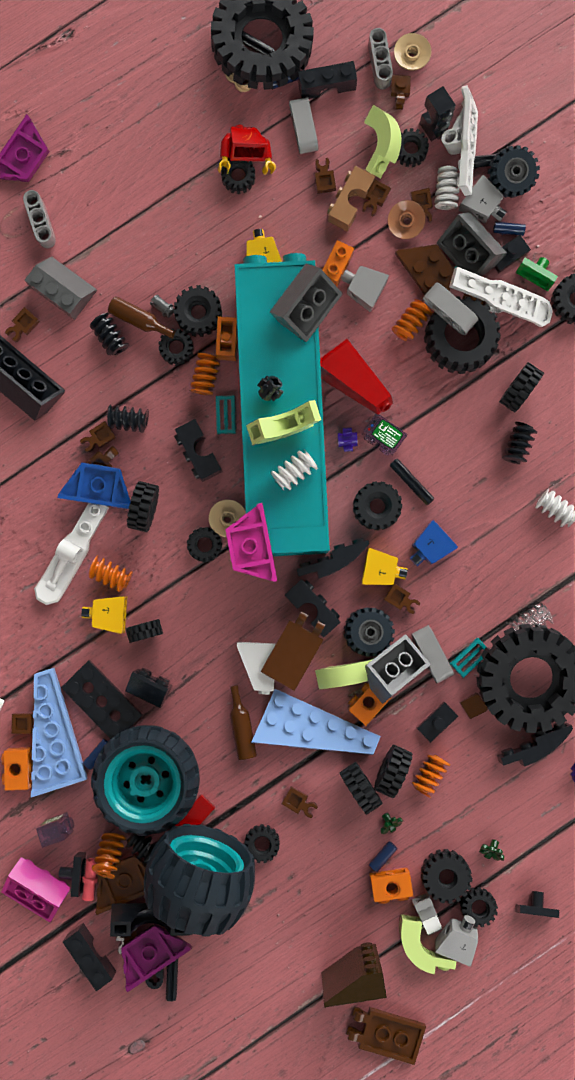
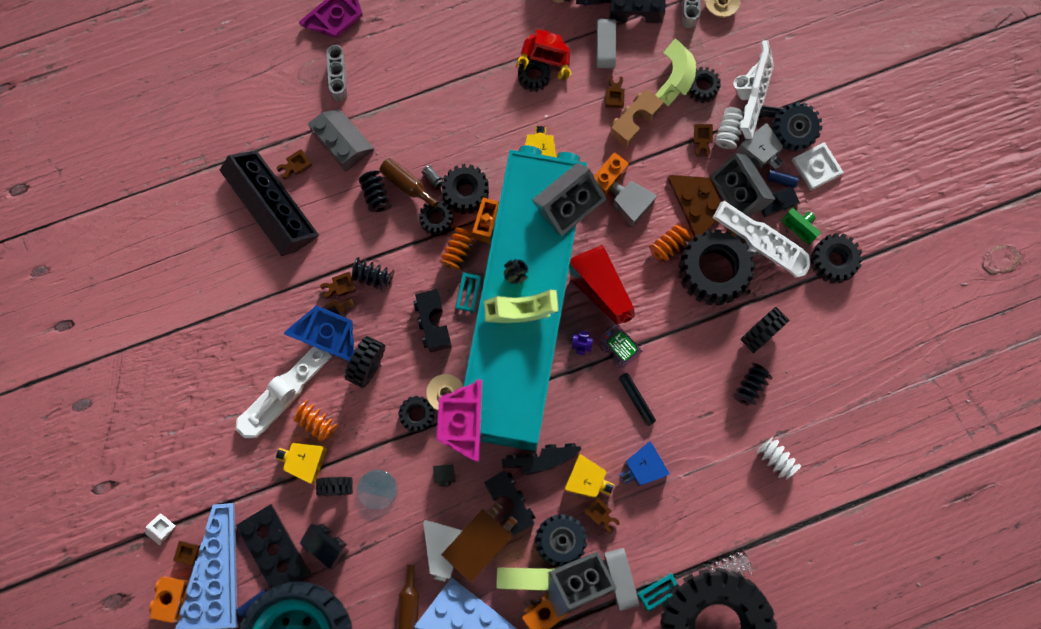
camera: 10 degrees right, 10 degrees down
white piece [271,449,318,491] -> none
black tyre [353,481,403,530] -> none
reddish brown plate [362,180,391,217] -> none
nougat dish [388,200,426,239] -> none
reddish brown plate [391,75,411,110] -> none
black arch [419,86,456,142] -> none
light grey beam [423,283,478,335] -> none
none -> clear light blue tile [357,470,397,510]
none -> pearl dark grey plate [433,464,455,487]
none -> white tile [792,142,844,191]

